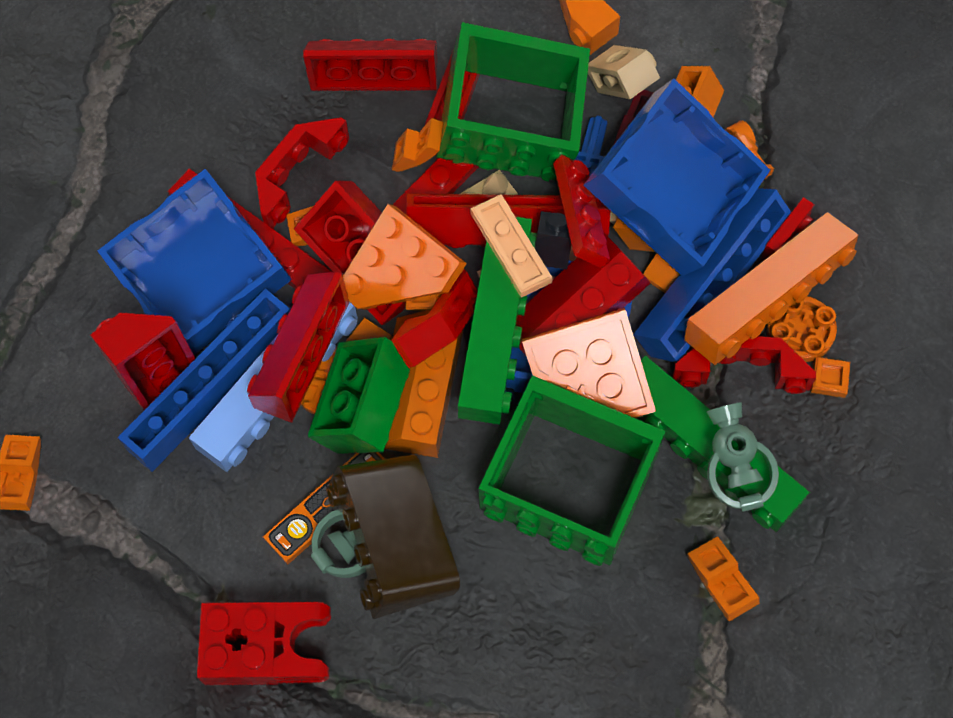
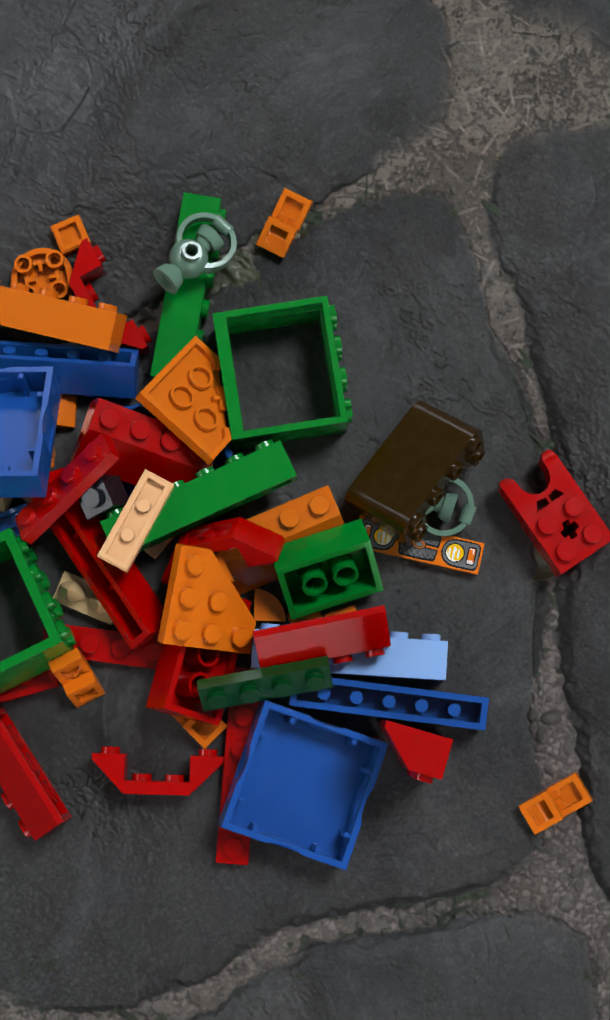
camera: 125 degrees left, 15 degrees up
none -> dark green plate [197,656,333,712]

